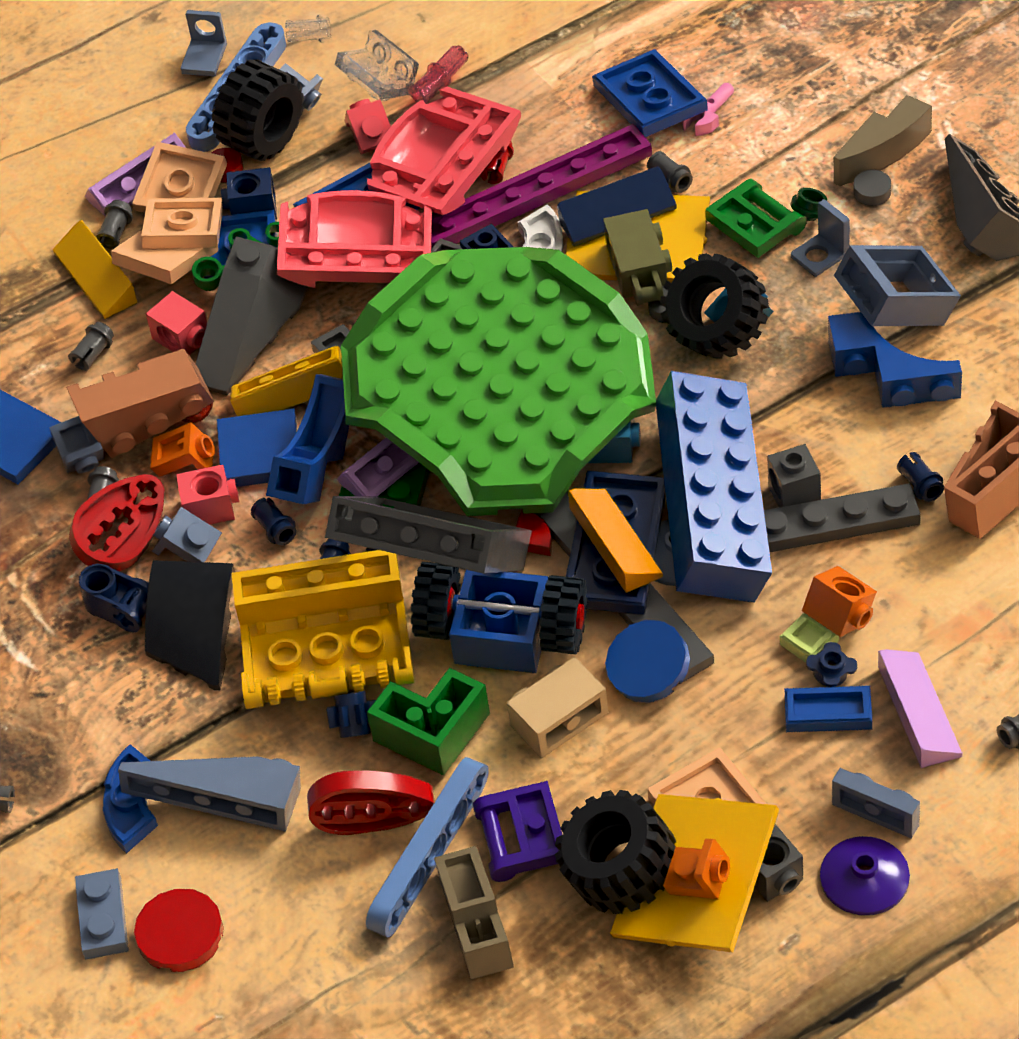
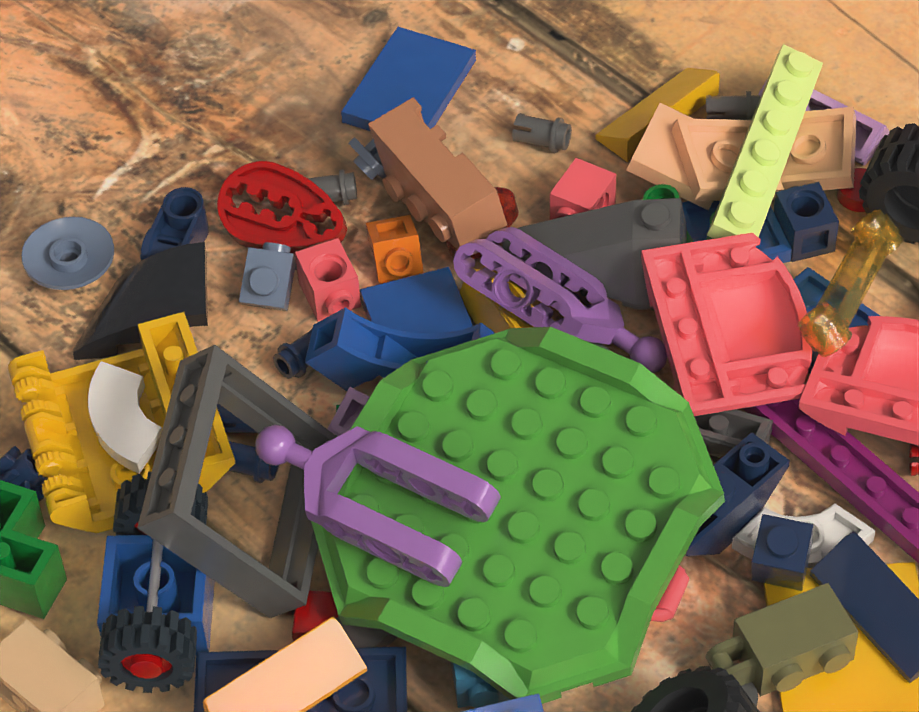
camera: 75 degrees right, 0 degrees up
none -> sand blue dish [22,217,114,290]
none -> white tile [88,361,162,474]
none -> medium lavender piece [255,425,501,587]
none -> medium lavender piece [453,227,668,373]
none -> yellowish green plate [707,44,823,239]
none -> dark blue brick [752,514,814,591]
none -> clear yellow piece [797,209,903,357]

